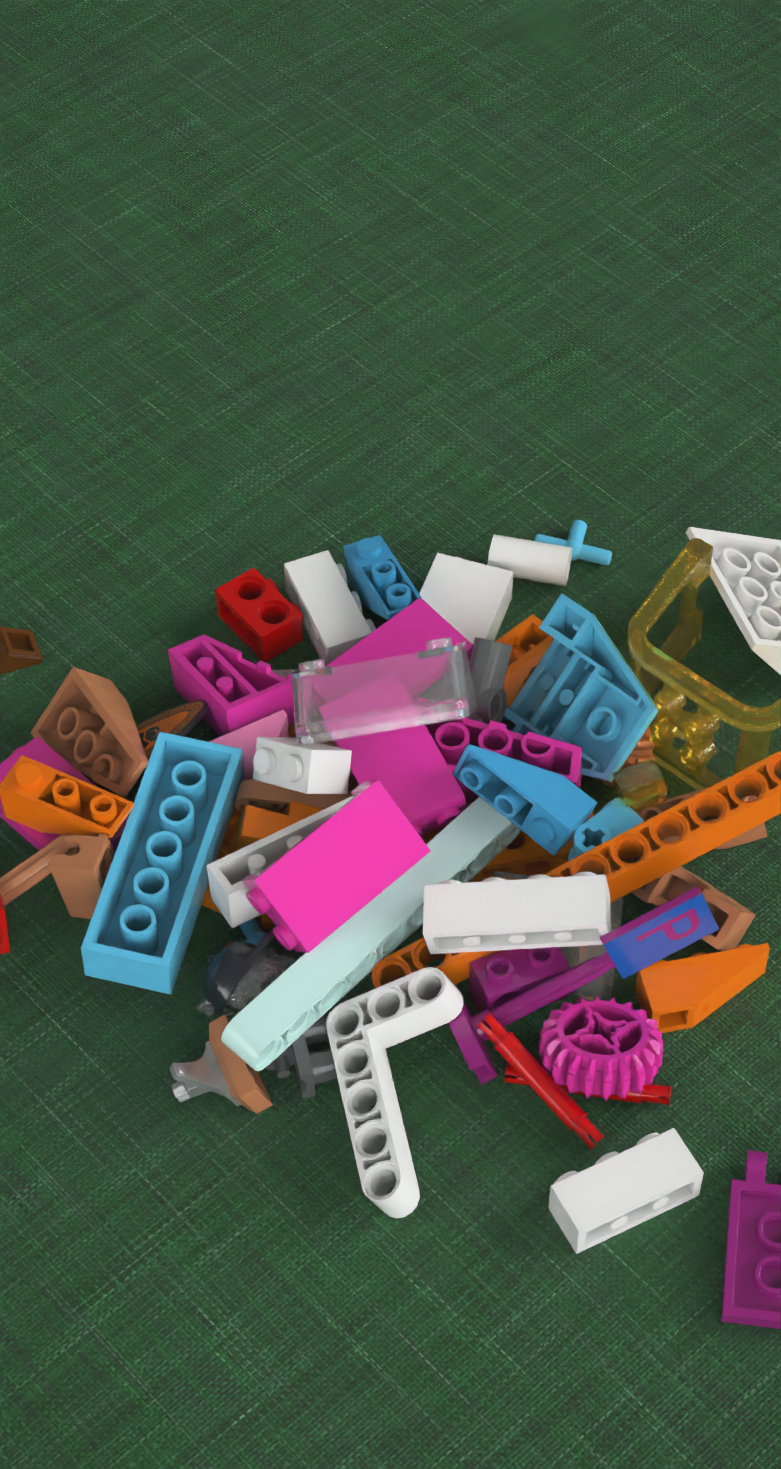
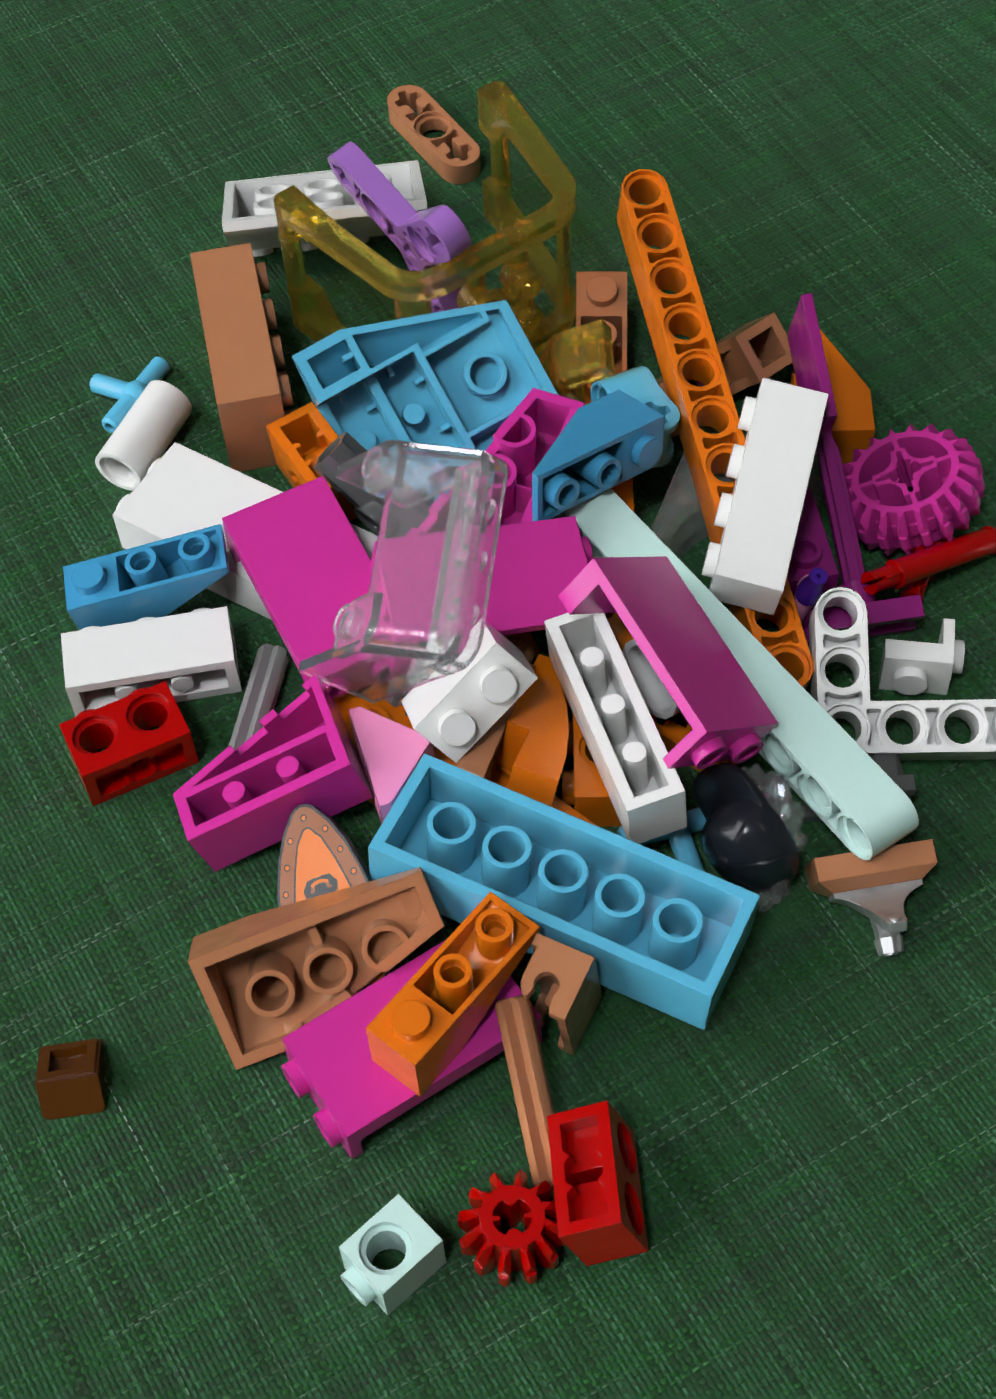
camera: 75 degrees left, 5 degrees up
none -> nougat brick [190,243,294,472]
none -> medium lavender piece [328,141,472,313]
none -> dark purple piece [793,568,828,624]
none -> white bracket [879,618,965,695]

